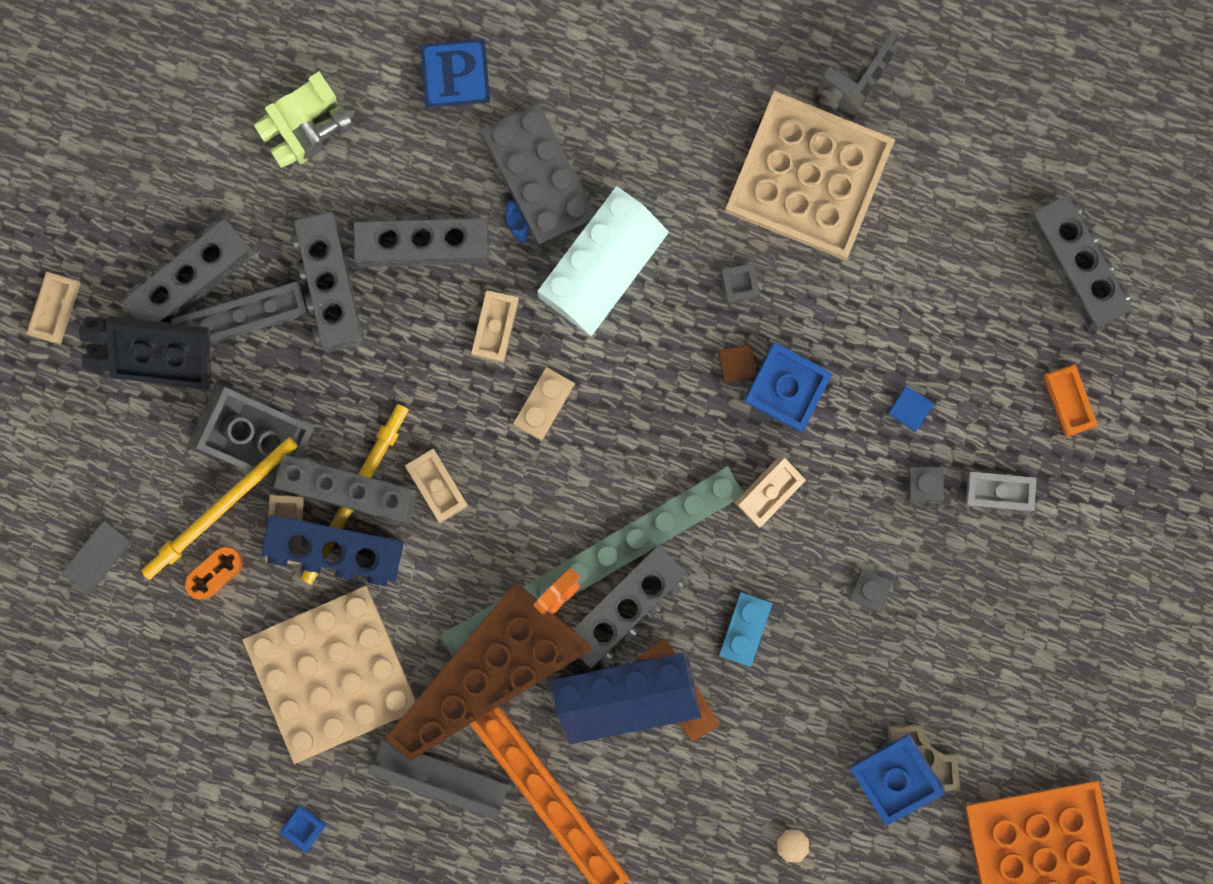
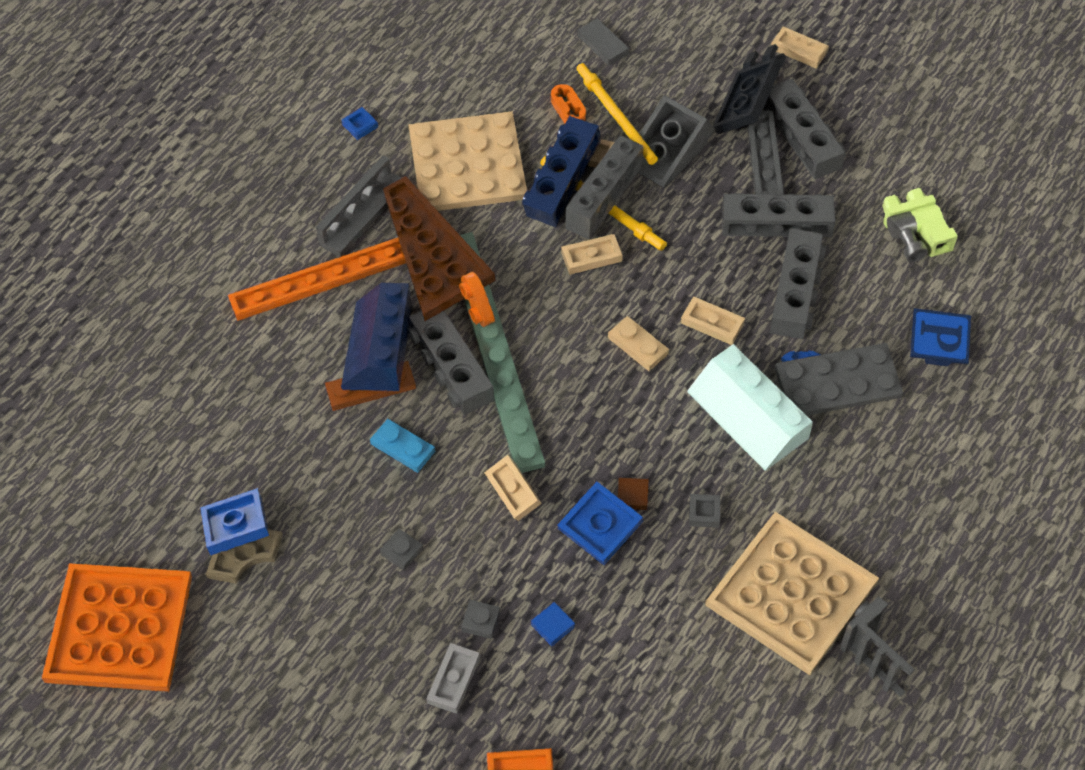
camera: 110 degrees right, 25 degrees down
tan tile [776,829,809,862] -> none

